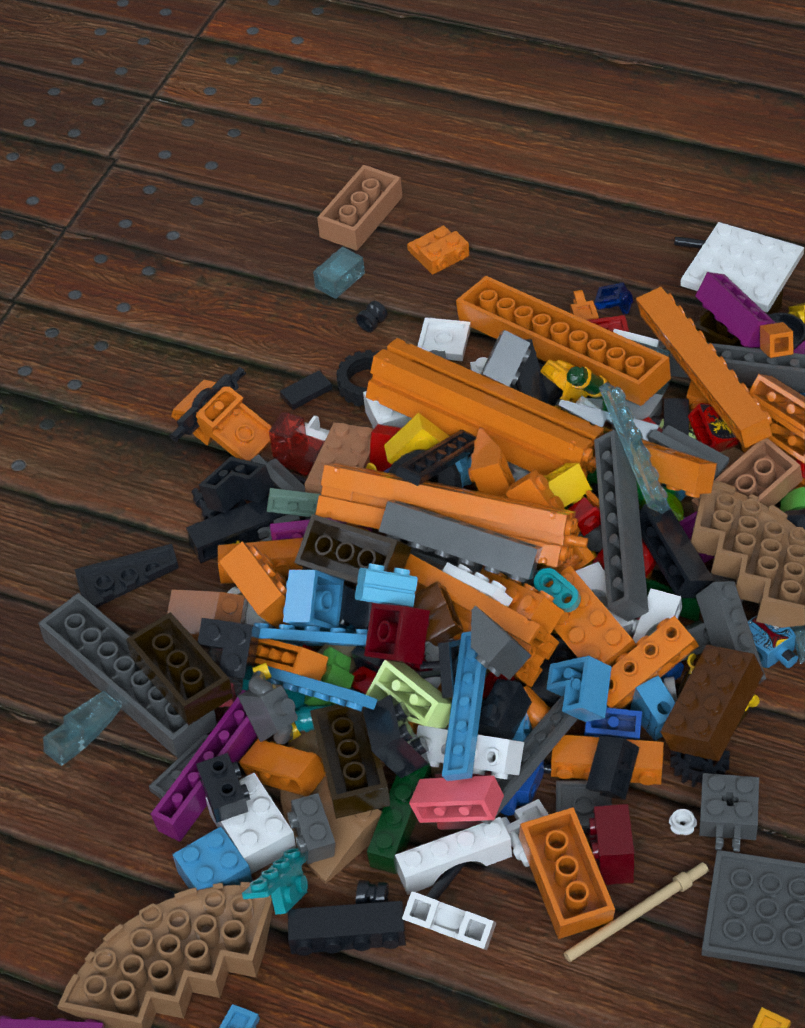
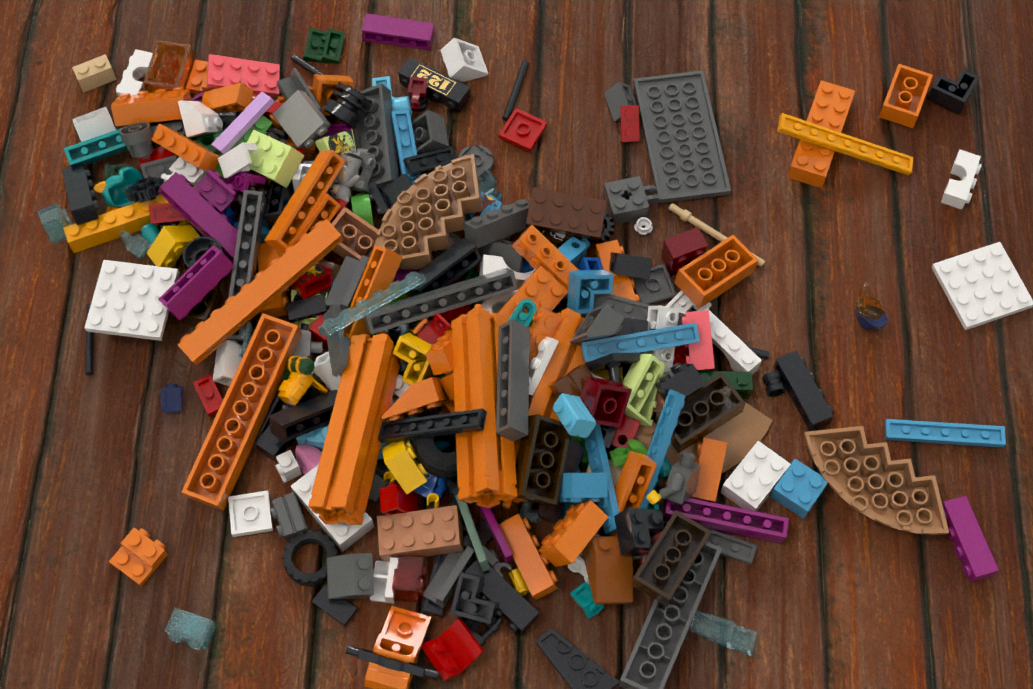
camera: 115 degrees left, 15 degrees up
black brick [196,753,251,823] -> none
teal bracket [242,848,308,915] -> none
dark grey brick [287,793,336,864] -> none
nougat brick [317,165,402,251] -> none
black wheel [356,301,388,333] -> none
white arch [402,891,496,950] -> none
brick [480,330,531,387] -> none
orange plate [570,290,599,320] -> none
orange brick [760,322,793,358] -> none
none -> dark grey slope [326,553,374,599]
none -> red bracket [421,618,484,681]

